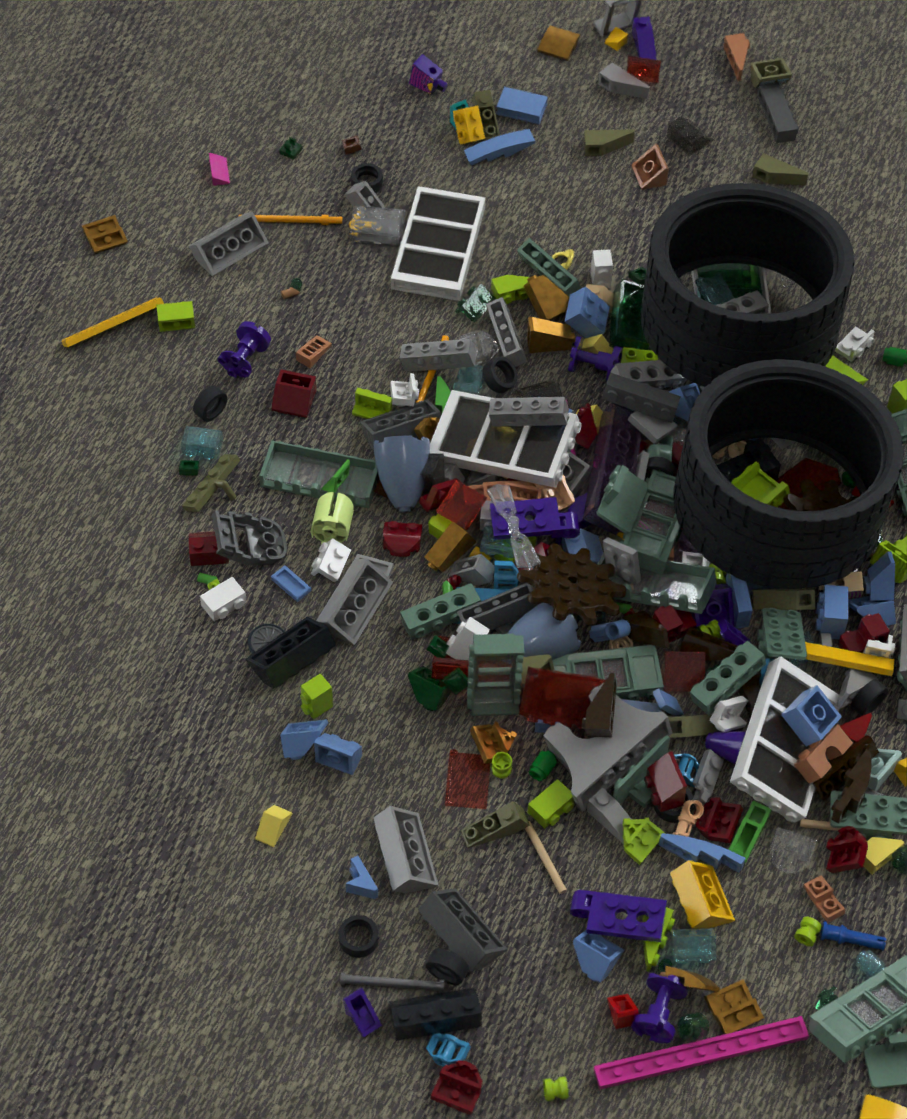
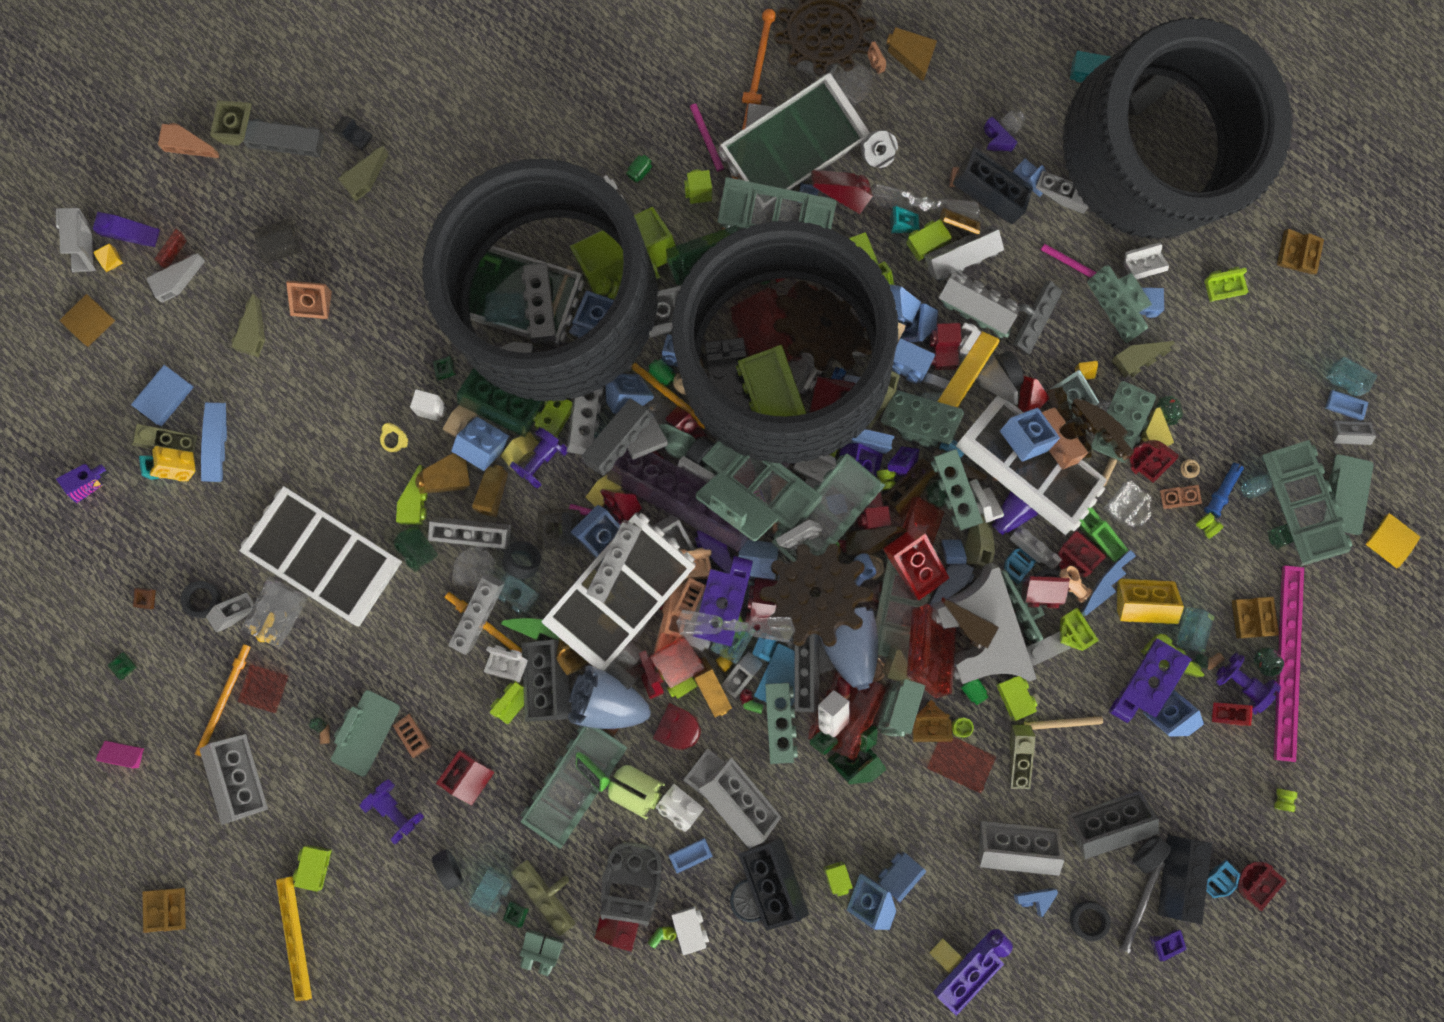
camera: 70 degrees left, 25 degrees up
sand green brick [517,238,581,297] -> none
pearl gold slope [665,966,720,992] -> none
none -> clear red tile [238,664,289,713]
none -> sand green bracket [331,690,400,776]
none -> black slope [332,116,373,151]
none -> sand green hips [520,929,564,976]
none -> red slope [884,526,949,601]
none -> dark purple hinge [933,929,1013,1016]
none -> tan plate [1180,459,1200,478]

